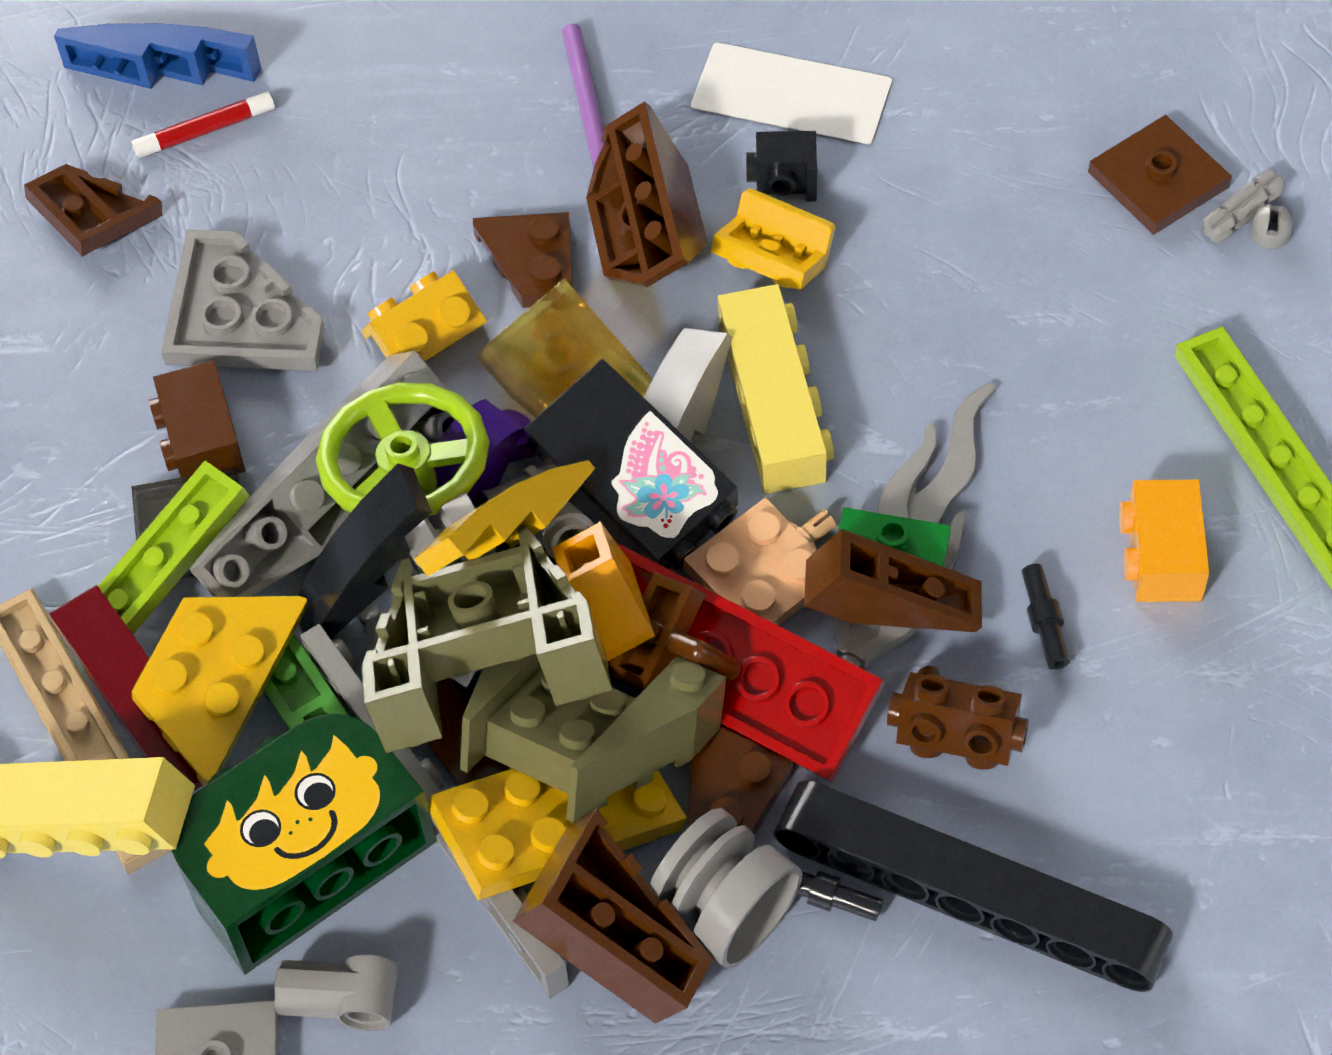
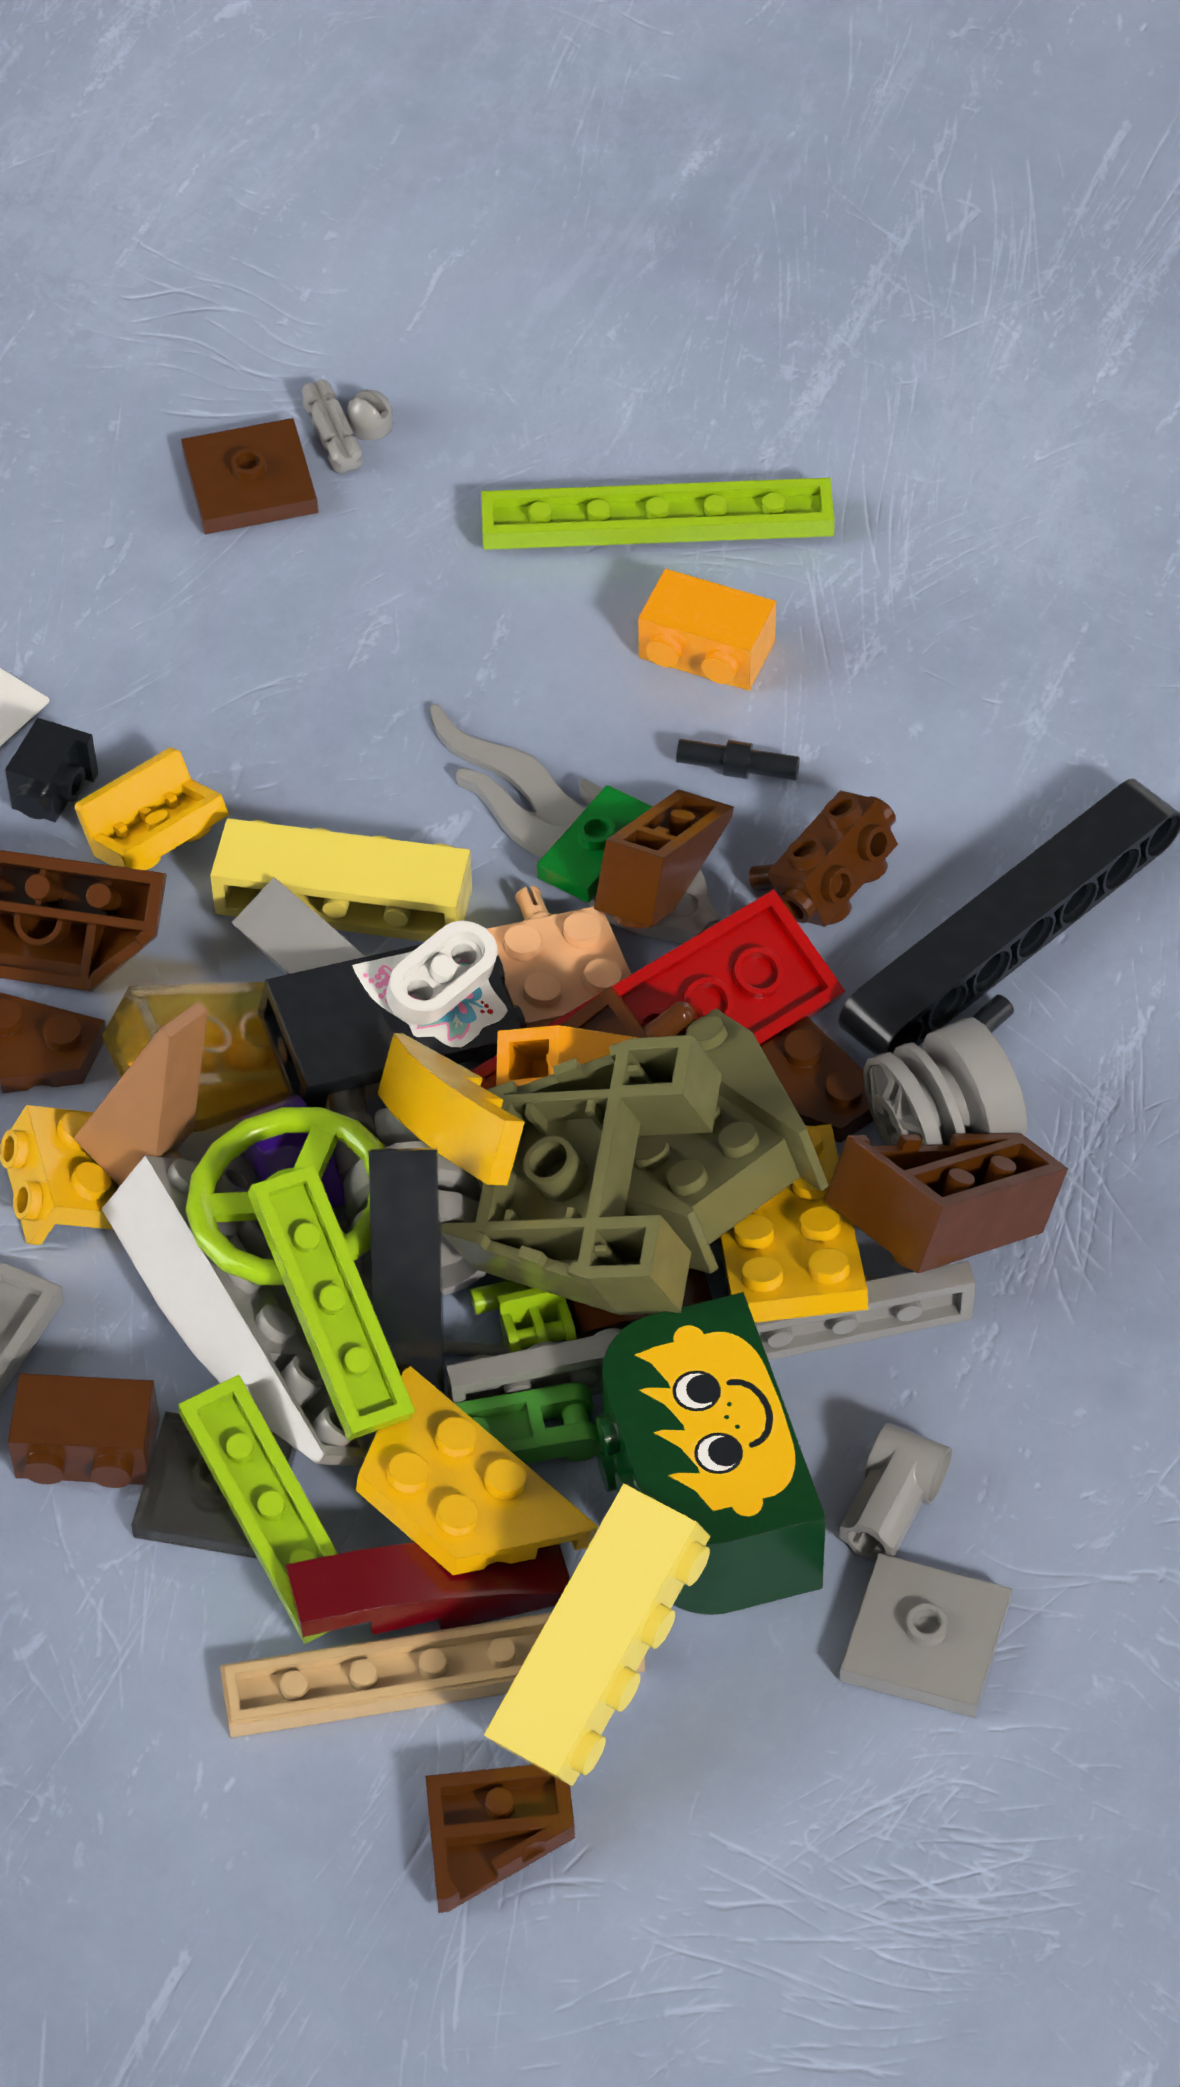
camera: 70 degrees left, 5 degrees down
none -> medium nougat slope [73,1001,208,1186]
none -> lime plate [247,1164,415,1441]
none -> white plate [386,921,498,1025]

